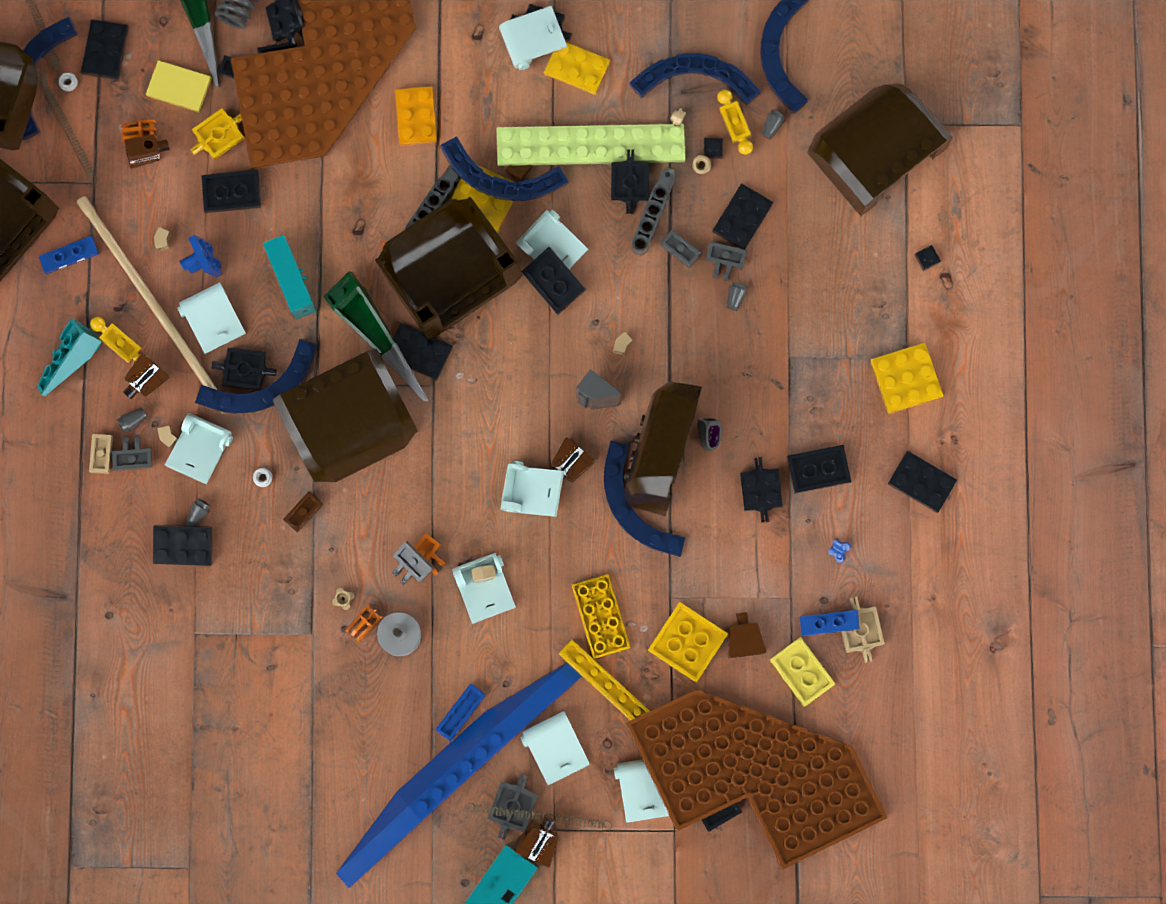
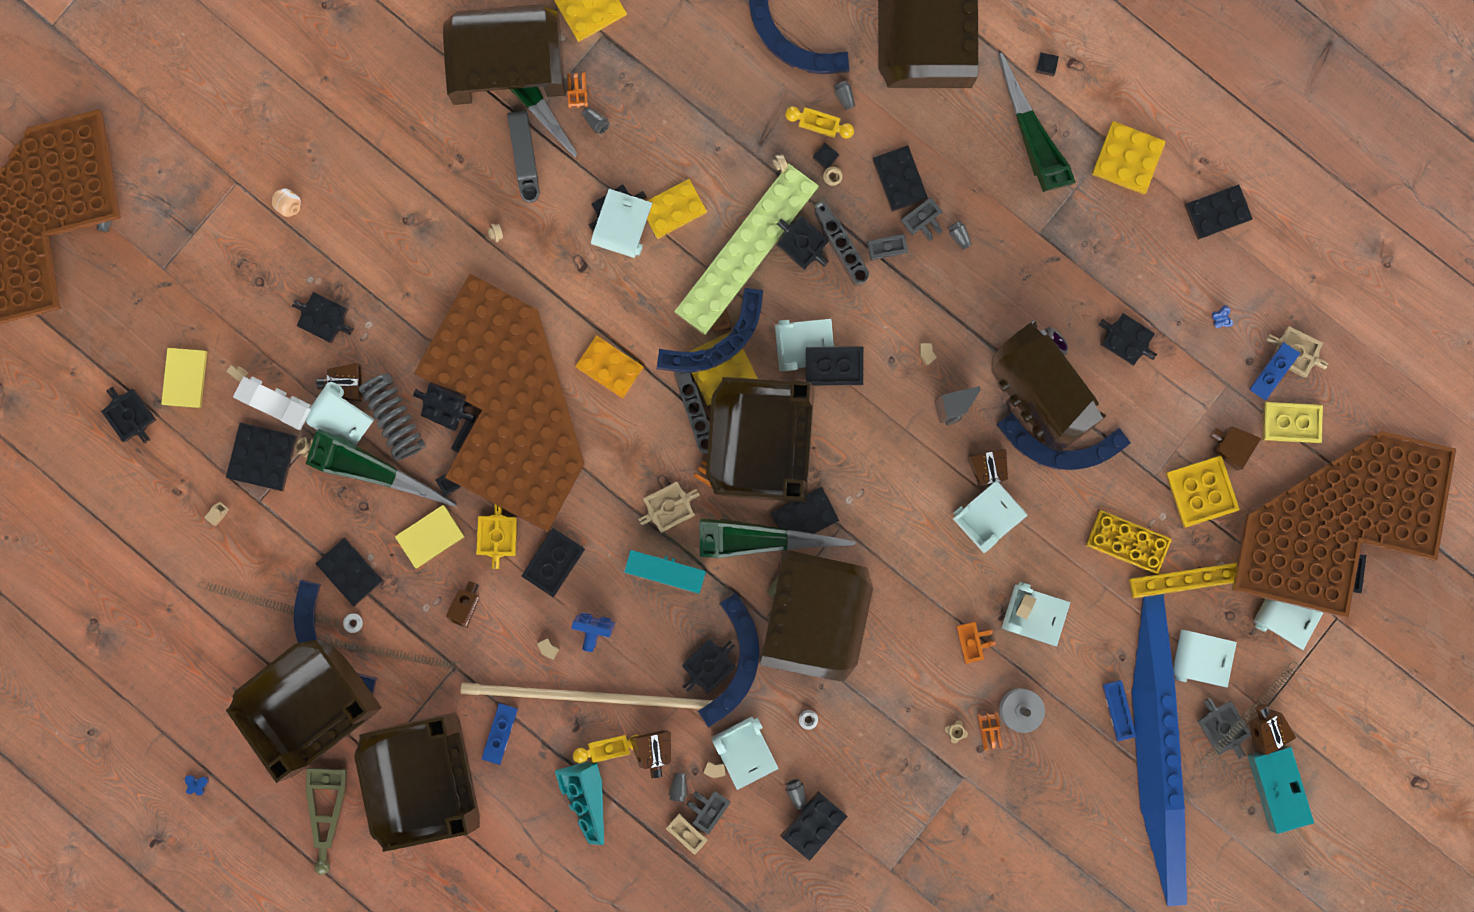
camera: 55 degrees left, 5 degrees up
orange arm [121,119,157,142] -> none
light aqua door [177,282,246,354] -> none
reddish brown plate [283,491,324,533] -> none
hinge [392,541,434,585] -> none
dark blue plate [629,53,761,105] -> none
black plate [787,445,852,494] -> none
none -> tan plate [638,482,700,533]
none -> dark green plate [998,52,1076,192]

